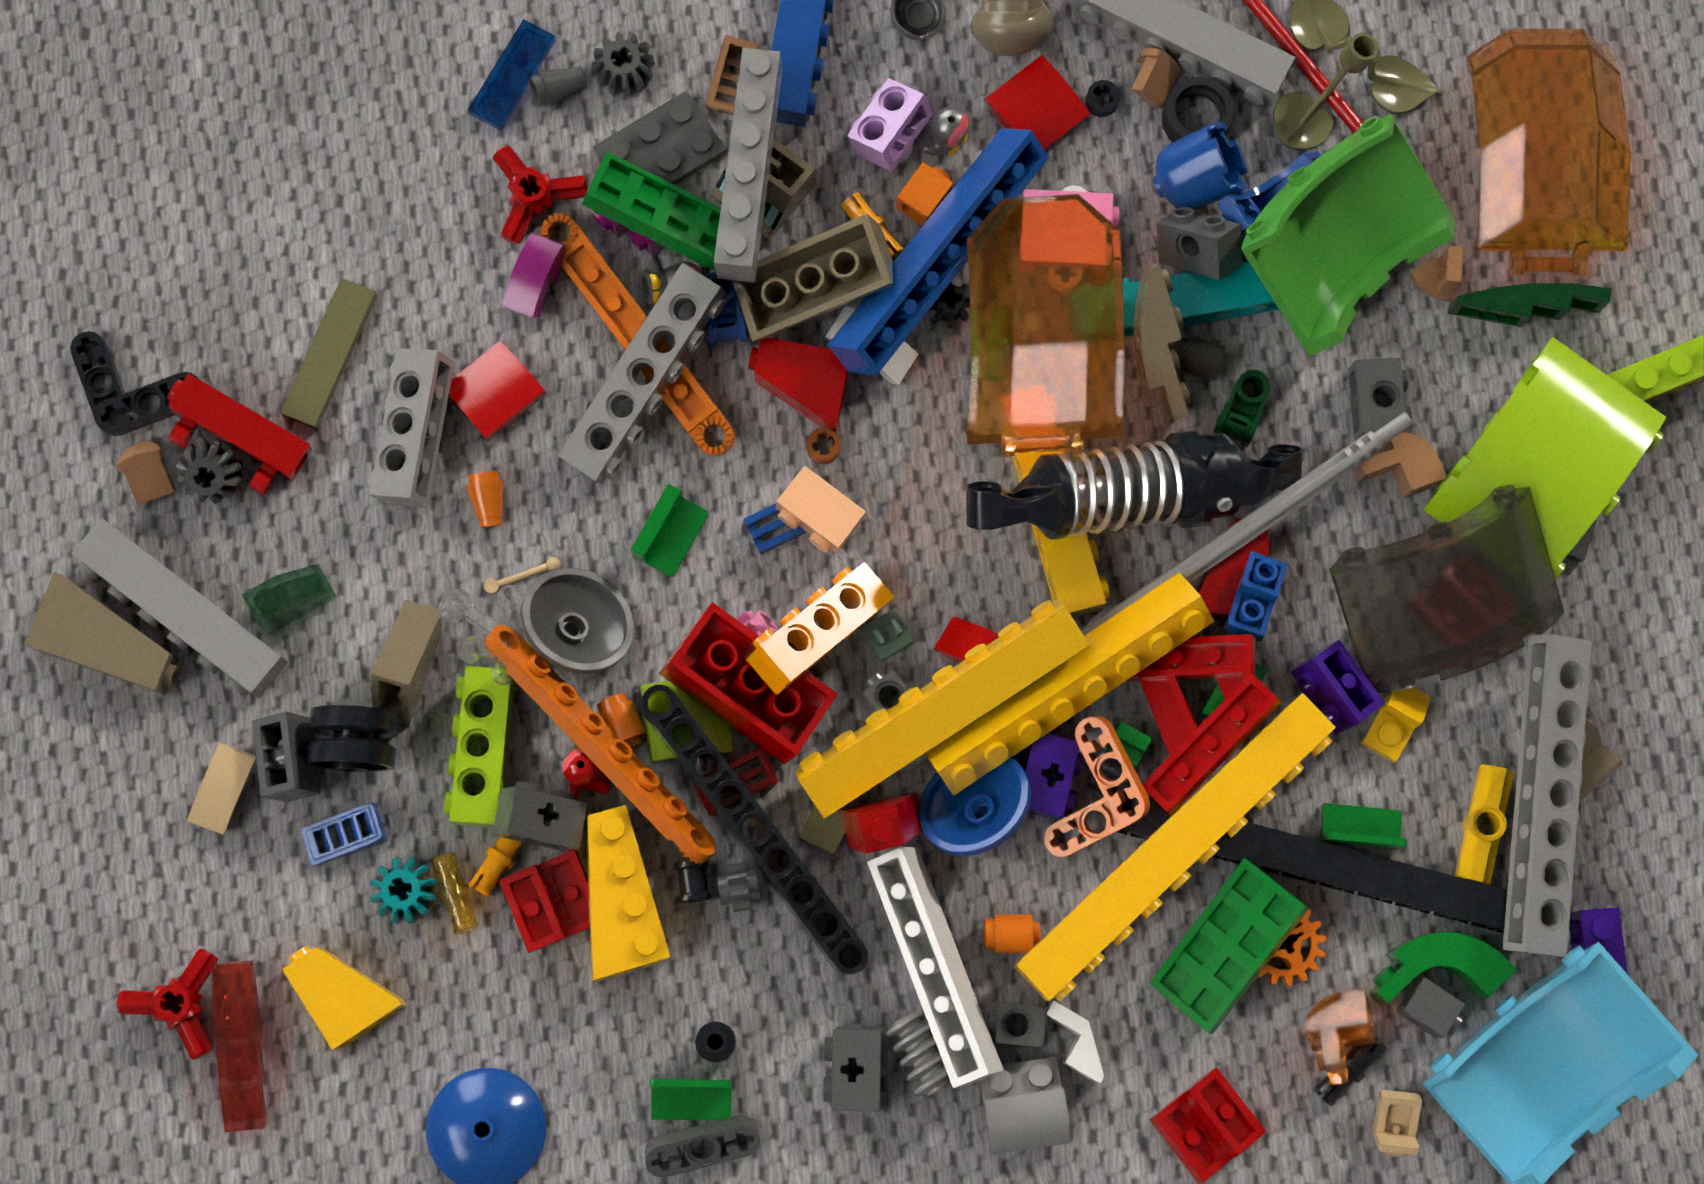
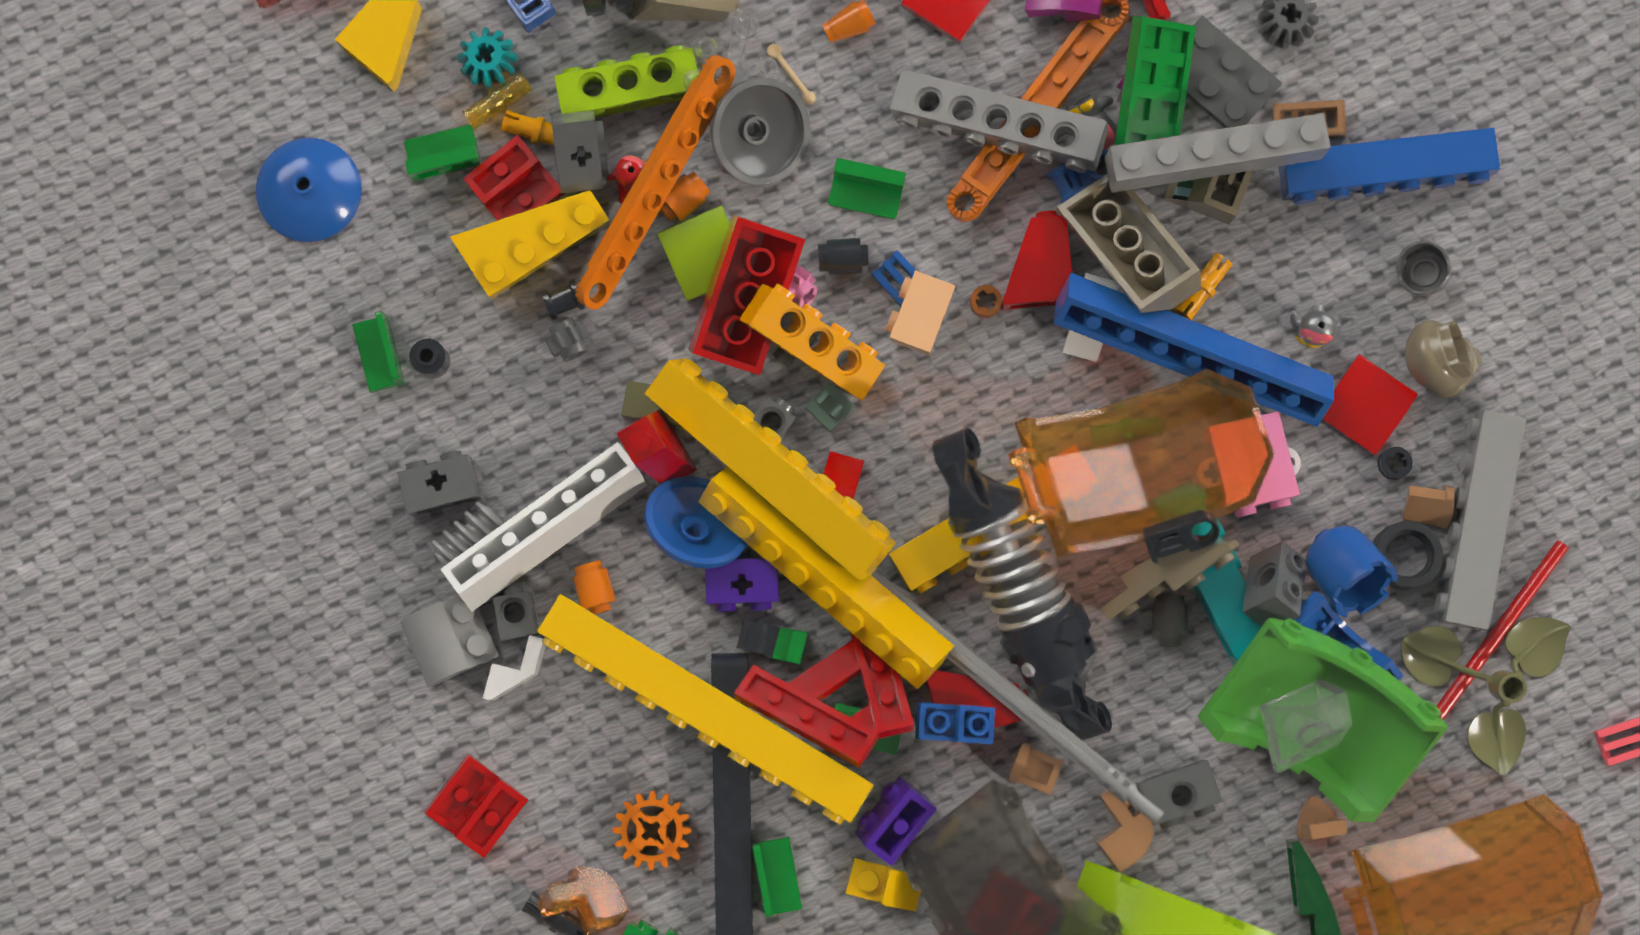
camera: 80 degrees right, 5 degrees up
black beam [641,684,868,974] -> none
dark grey beam [644,1115,760,1178] -> none
red tile [692,747,779,817] -> none
lavender brick [847,78,933,172] -> none
orange brick [896,162,953,226] -> none
black gear [929,281,974,329] -> none
orange beam [1044,716,1150,857] -> none
green plate [1149,858,1310,1034] -> none
dark green piece [1212,369,1271,447] -> none
none -> green panel [404,125,481,182]
none -> black brick [818,238,869,275]
none -> medium nougat tile [1008,741,1064,795]
none -> black piece [1142,510,1220,563]
none -> clear slope [1260,679,1353,773]

